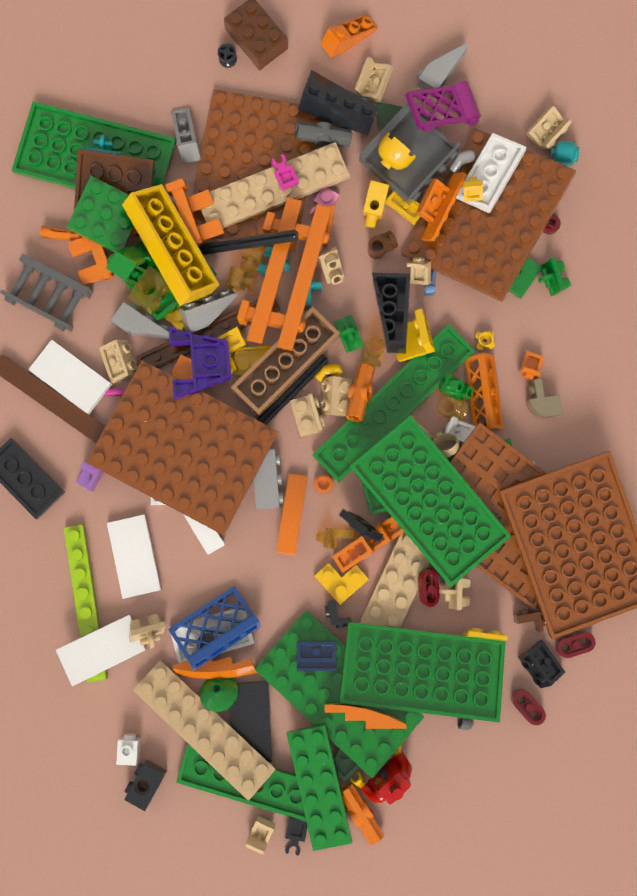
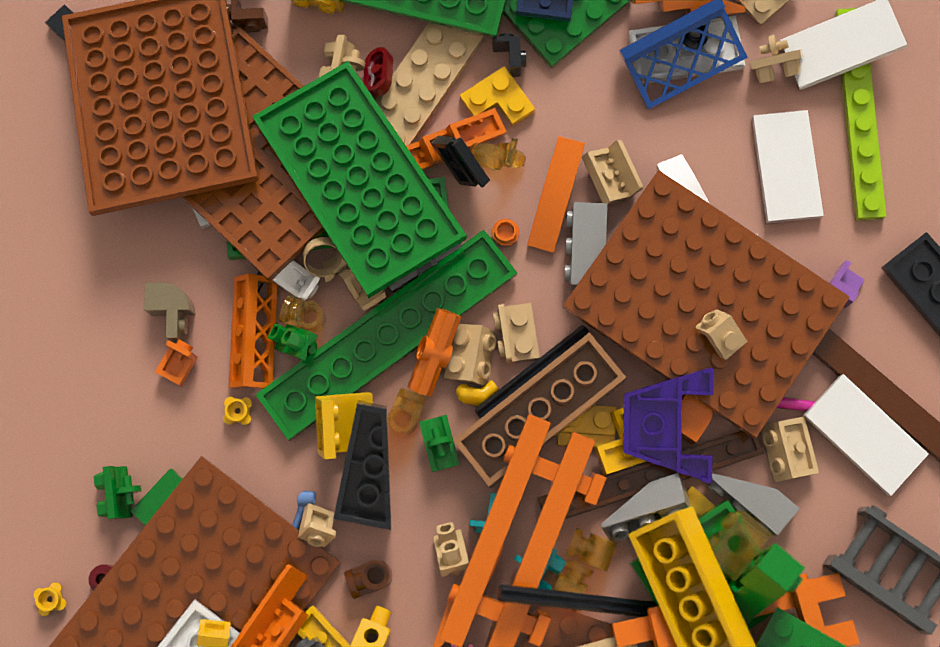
camera: 165 degrees left, 5 degrees down
none -> yellow plate [34,583,67,616]
none -> tan bracket [582,140,643,205]
none -> tan bracket [696,309,747,360]

